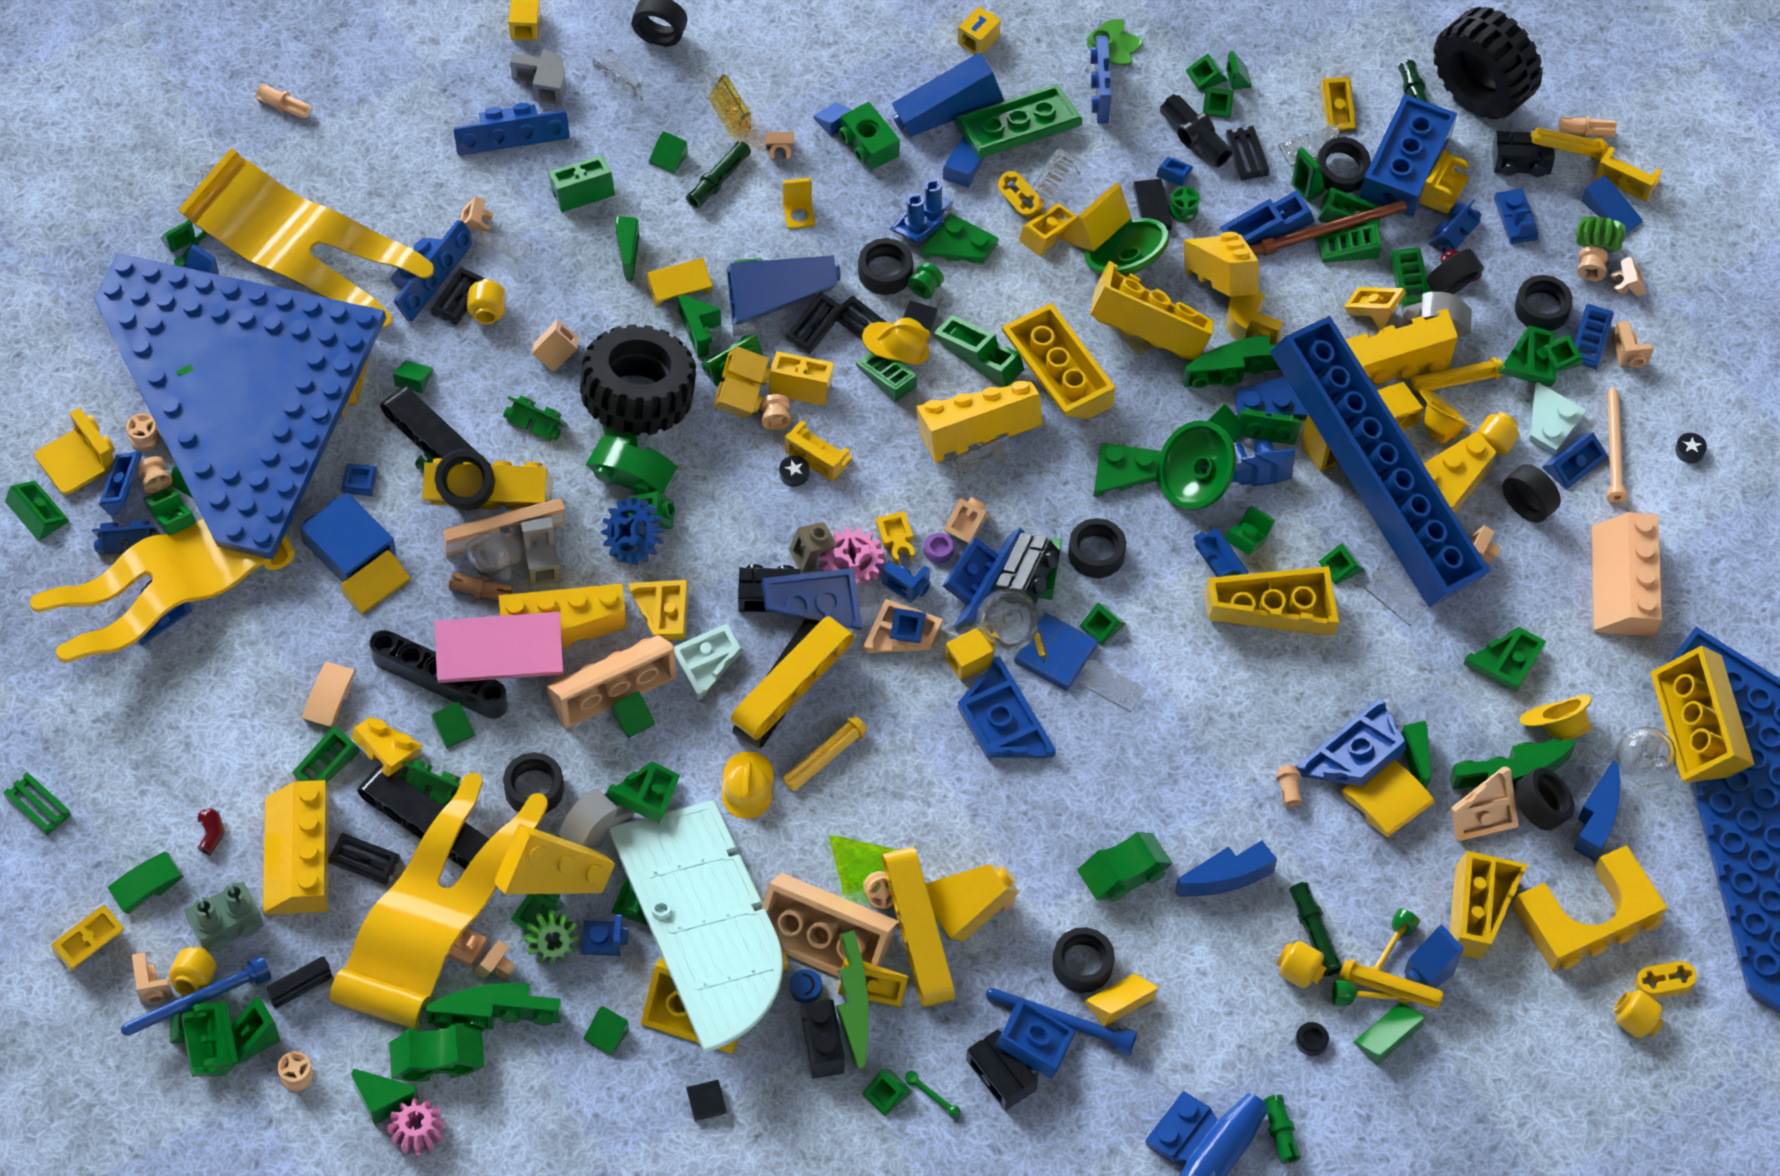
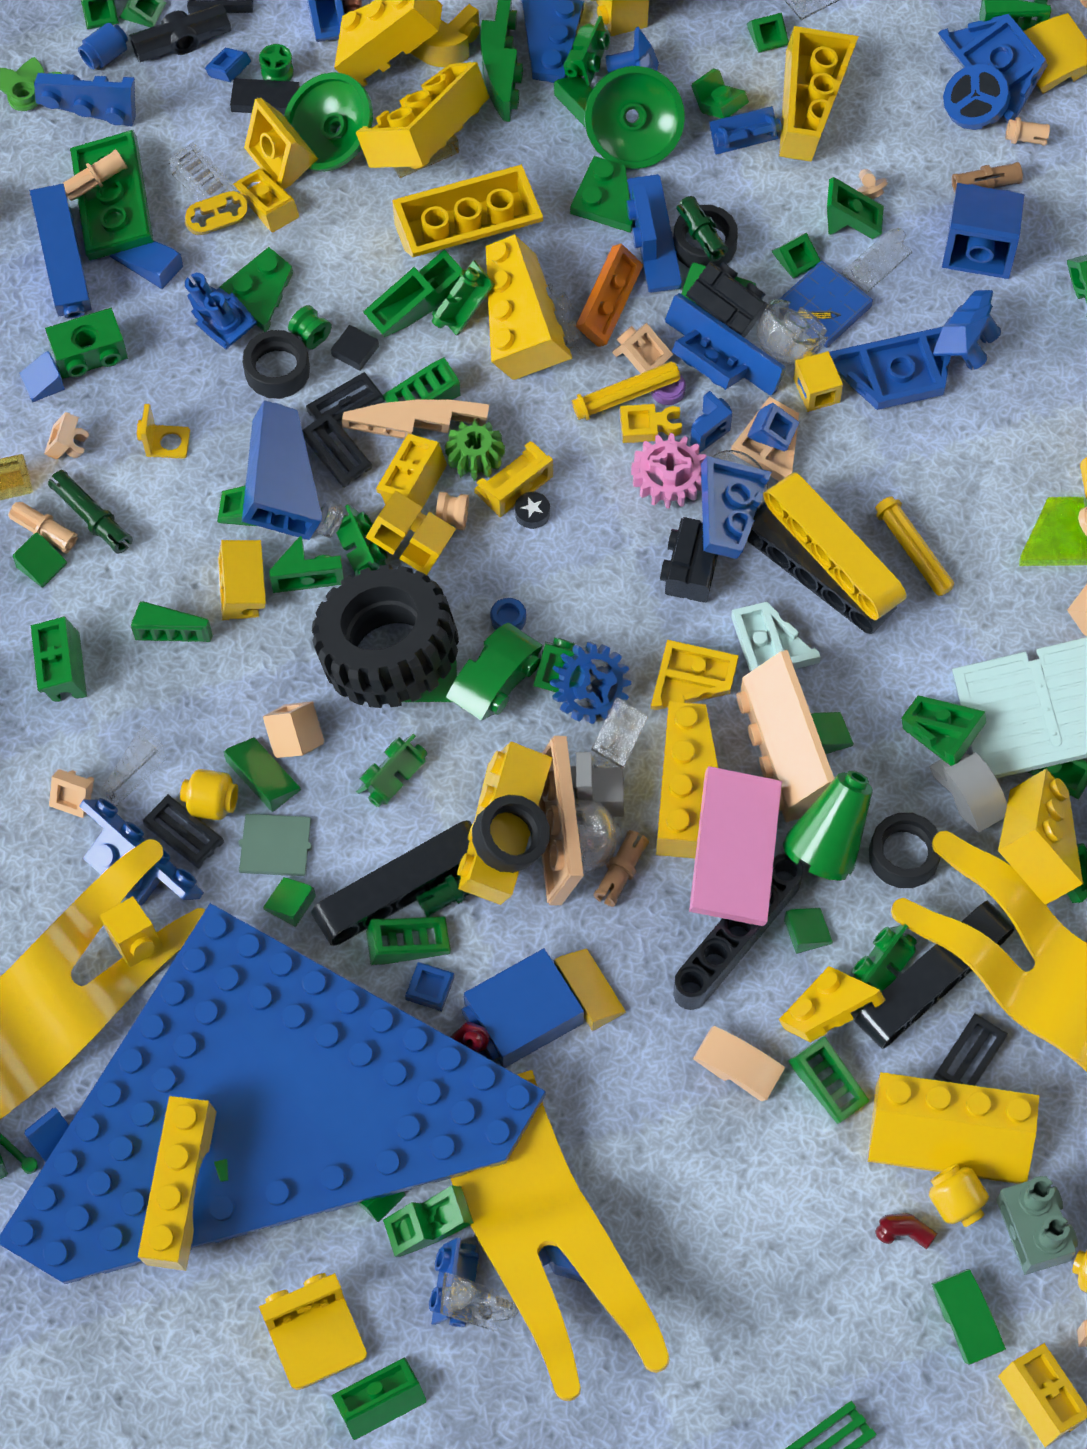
camera: 75 degrees left, 5 degrees up
blue slope [99,451,142,516] -> none
light nougat wheel [126,413,159,451] -> none
light nougat wheel [137,456,173,494] -> none
yellow piece [722,751,774,819] -> none
dark tan bracket [789,522,836,573] -> none
yellow piece [862,318,930,365] -> none
none -> light nougat axle [8,502,78,554]
none -> light nougat axle [62,149,127,201]
none -> blue brick [78,23,128,70]
none -> yellow brick [99,896,163,967]
none -> yellow arch [138,1096,217,1271]
none -> green slope [223,737,301,812]
none -> sand green piece [238,814,312,877]
none -> light nougat slope [342,399,489,439]
none -> green slope [366,916,451,965]
none -> green hinge [432,261,495,336]
none -> clear hinge [440,1272,519,1332]
none -> bright green gear [445,418,505,481]
none -> dark red arm [450,1022,489,1052]
none -> blue tile [490,598,527,630]
none -> yellow axle [571,361,680,421]
none -> orange plate [575,243,643,347]
none -> clear hinge [591,698,648,769]
none -> blue bracket [627,174,682,293]
none -> dark green pin [676,196,728,262]
none -> green cone [782,771,873,881]
none -> green slope [827,177,884,239]
none -> light nougat plate [857,169,888,199]
none -> yellow head [928,1164,989,1227]
none -> blue connector [933,290,1001,370]
none -> blue slope [942,183,1025,279]
none -> blue tile [943,64,1011,130]
none -> medium nougat pin [952,162,1023,192]

